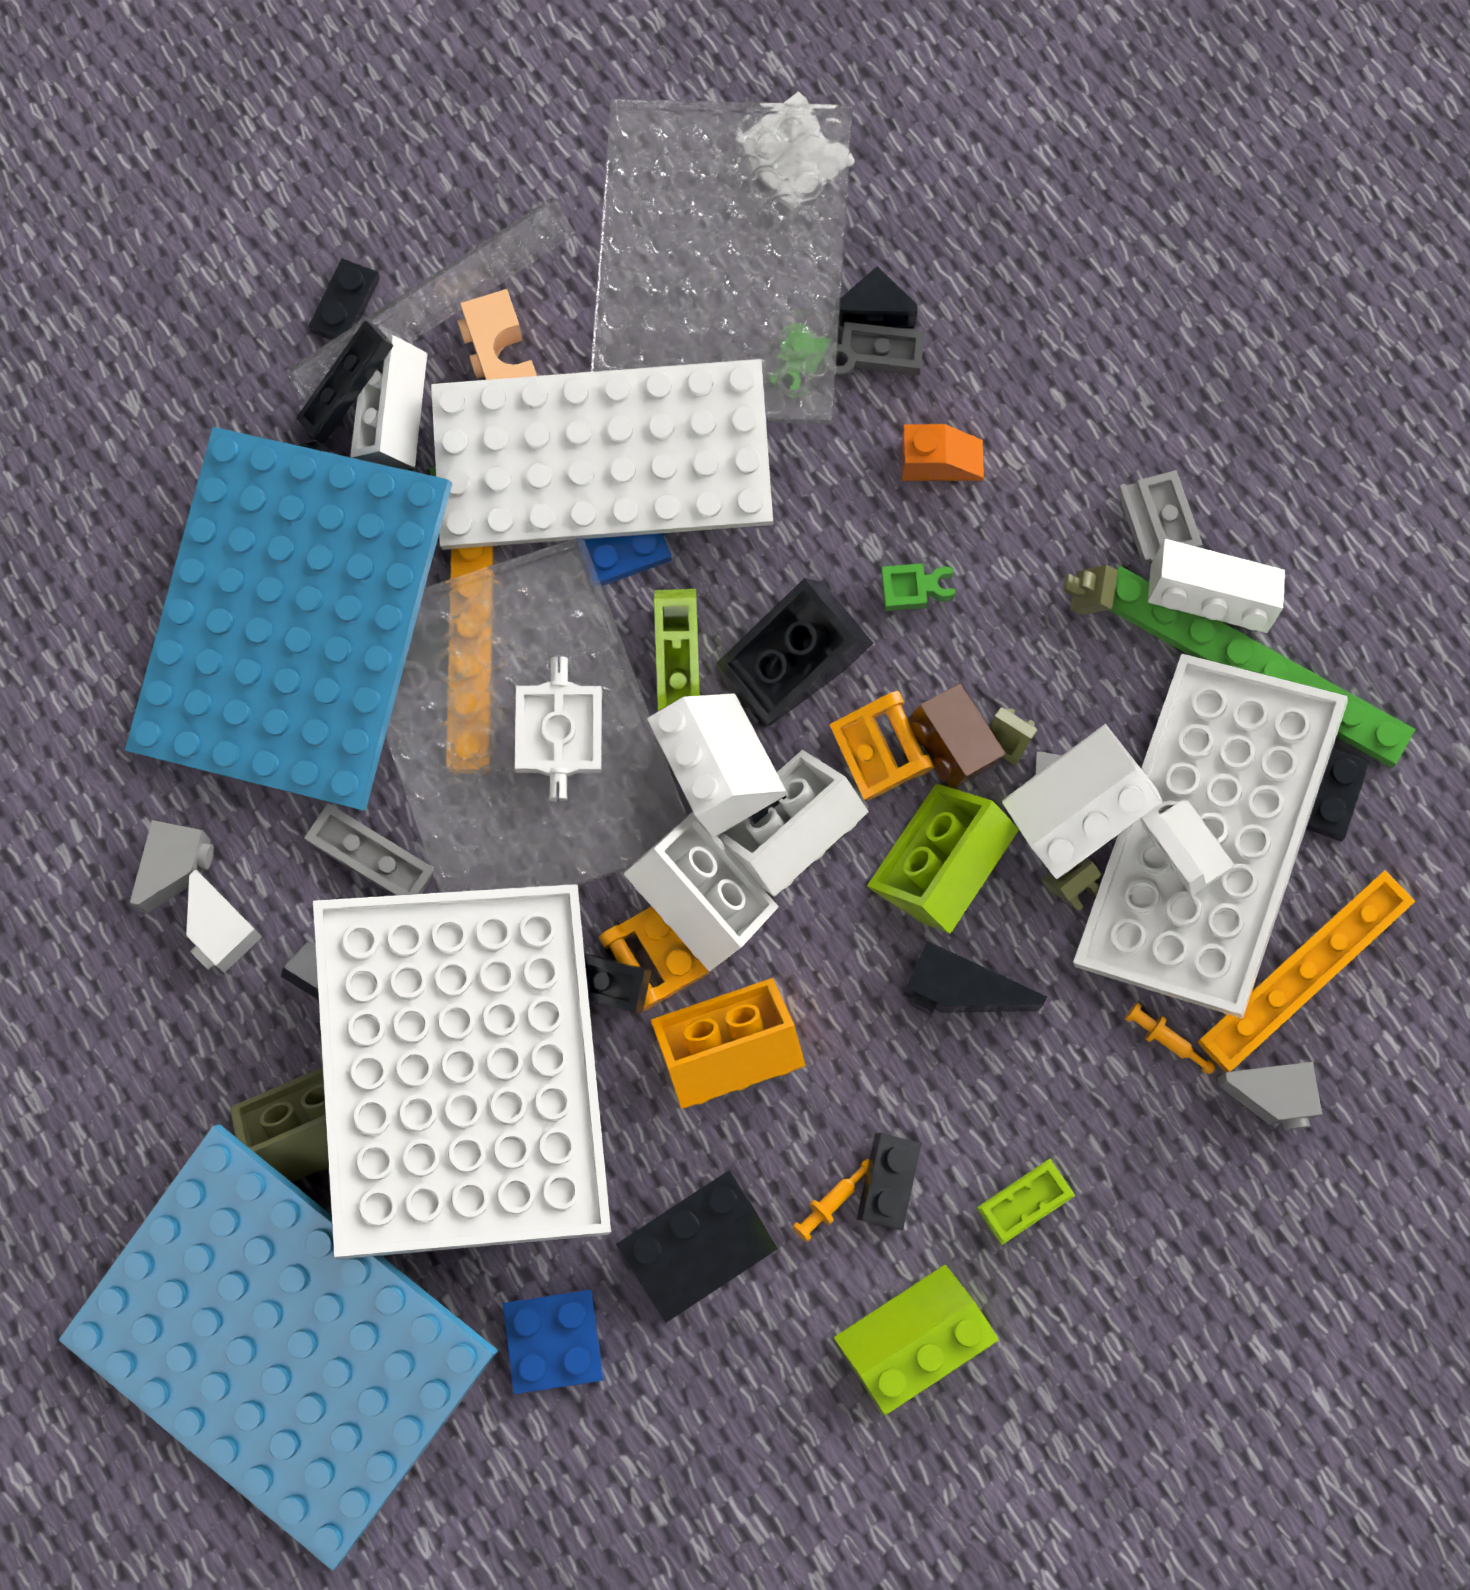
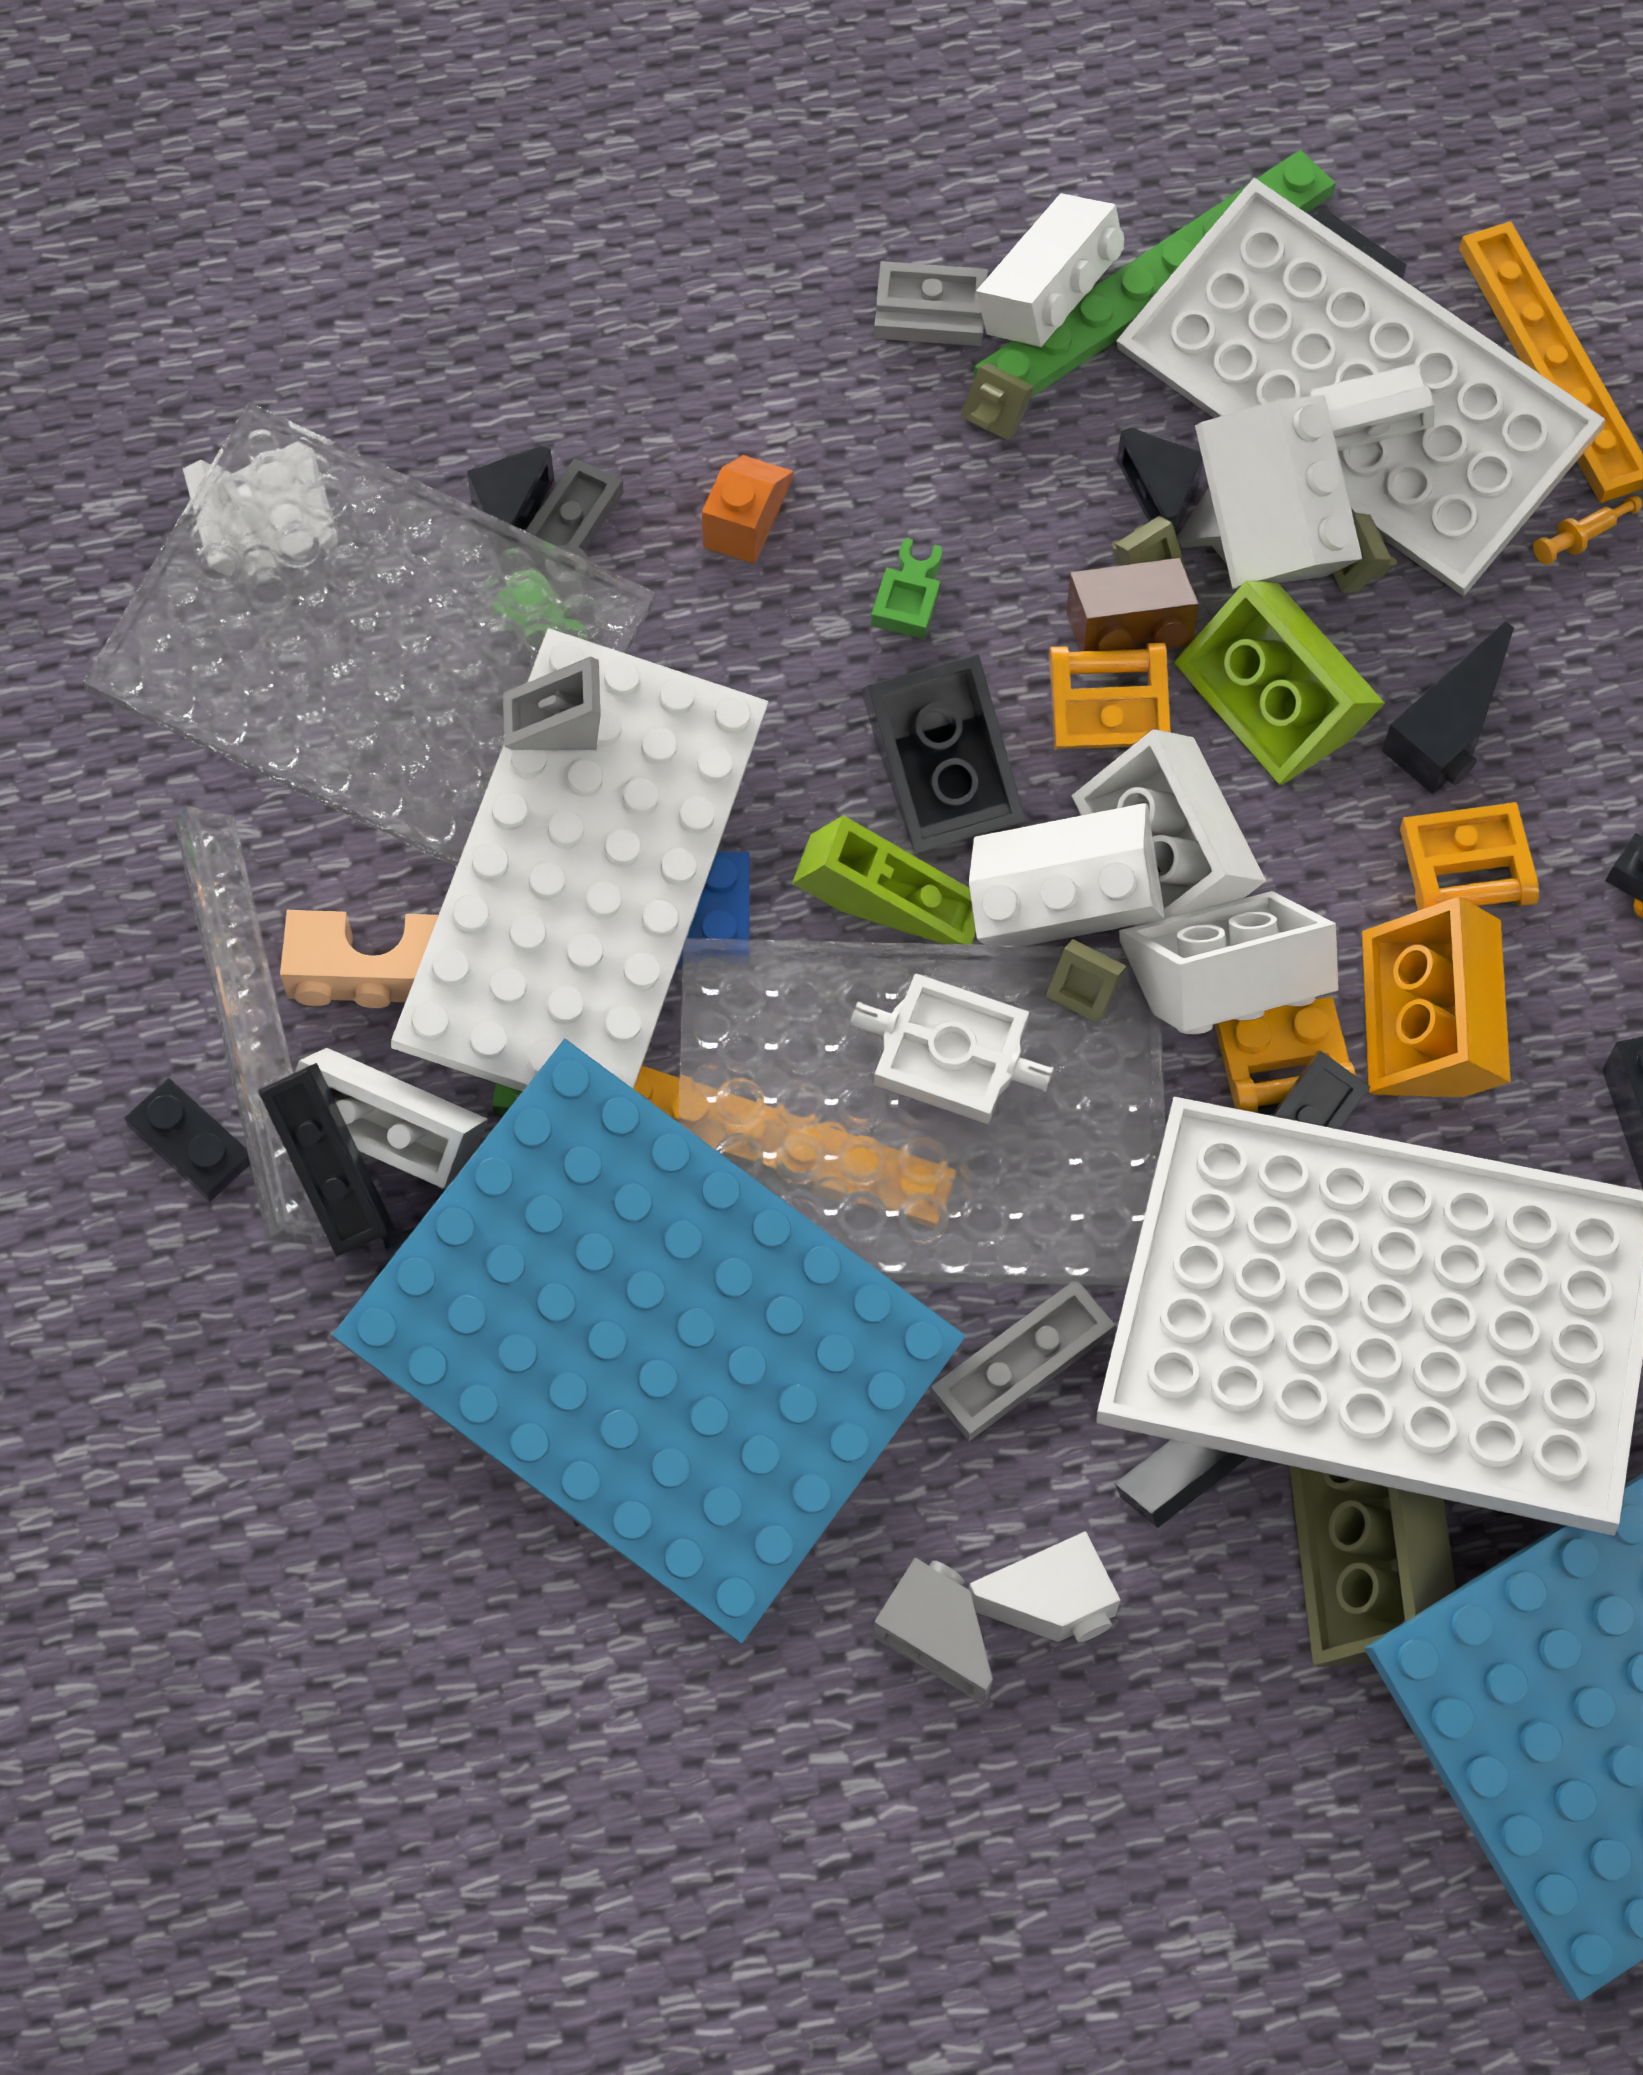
camera: 70 degrees left, 10 degrees down
none -> light grey slope [503,656,601,750]
none -> olive tile [1045,939,1126,1023]
none -> black slope [1117,427,1203,534]
none -> light orange plate [1400,802,1539,911]

